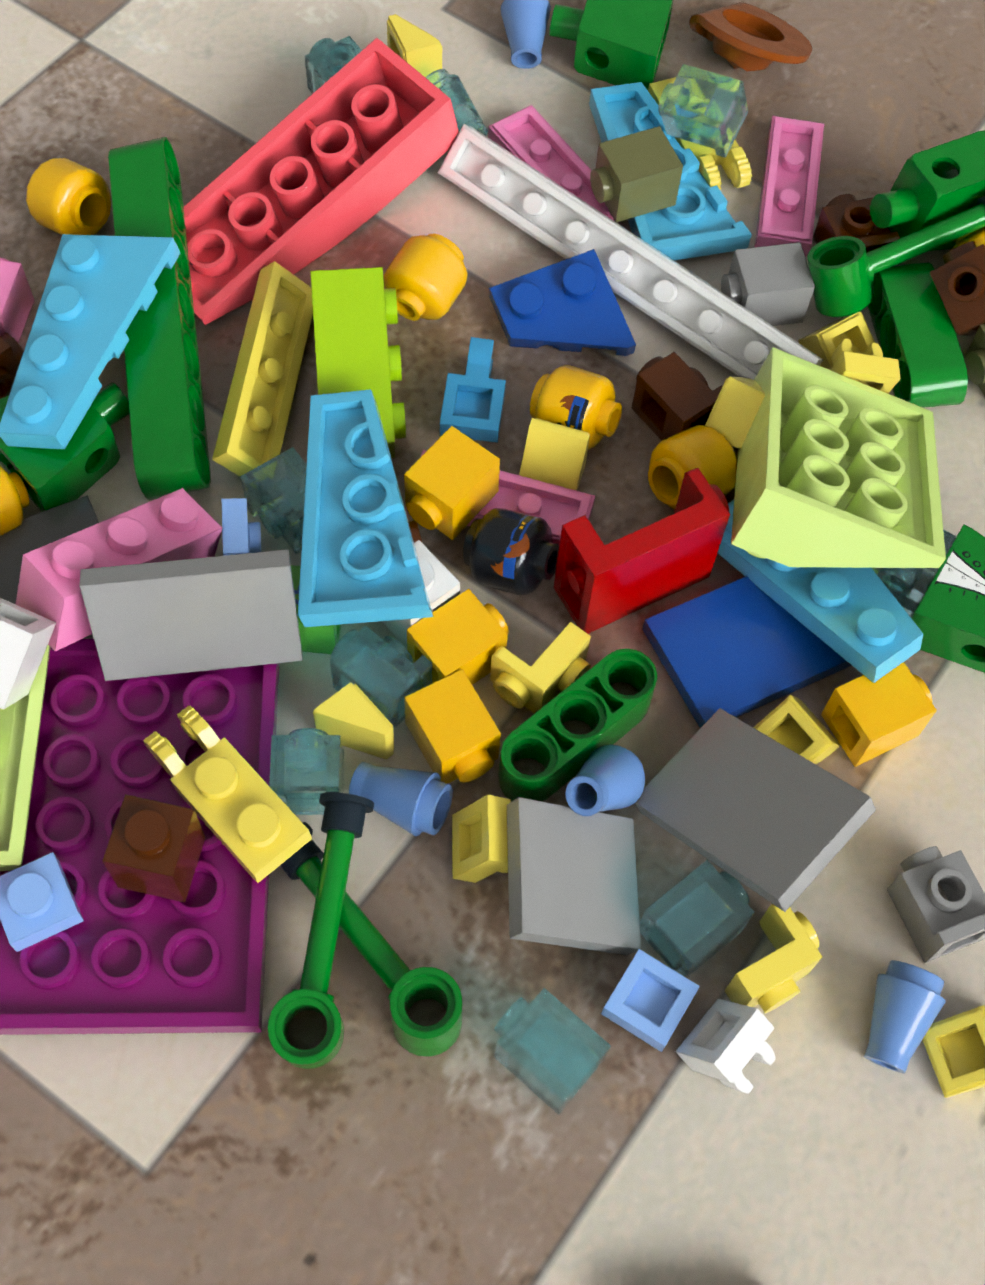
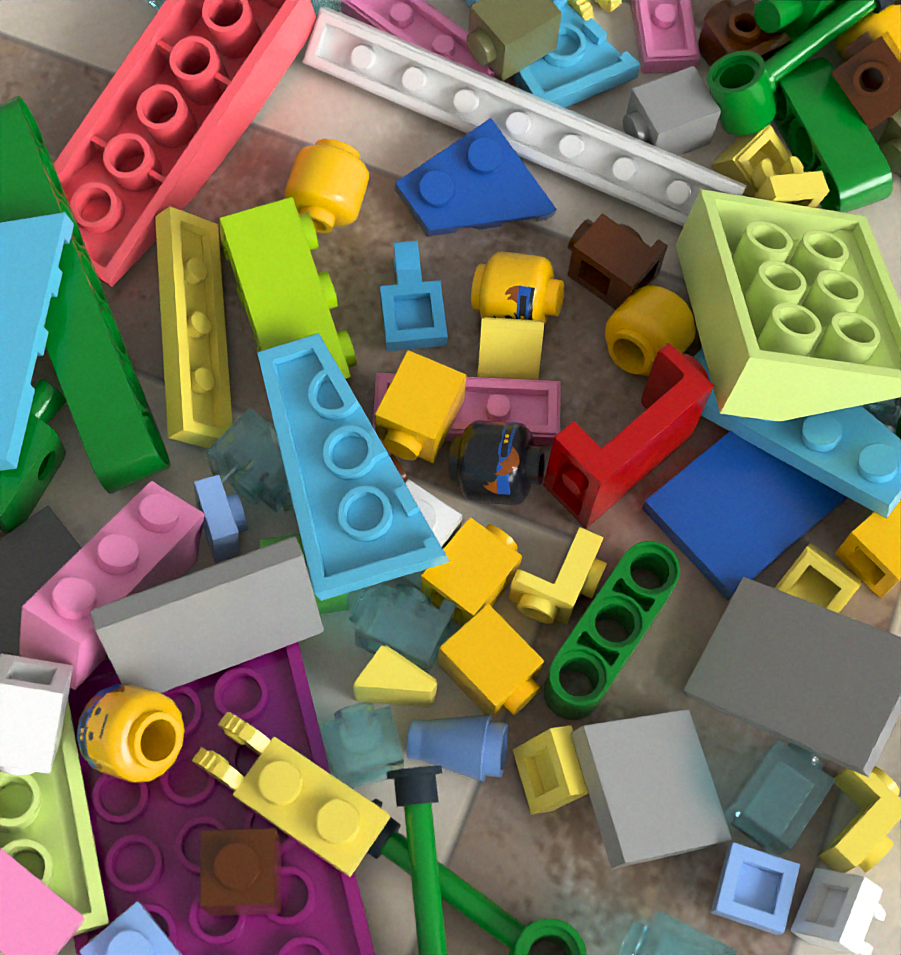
camera: 15 degrees left, 5 degrees up
medium blue cone [565,745,645,816] -> none
light yellow slope [705,376,765,448] -> none
none -> yellow head [77,684,184,782]

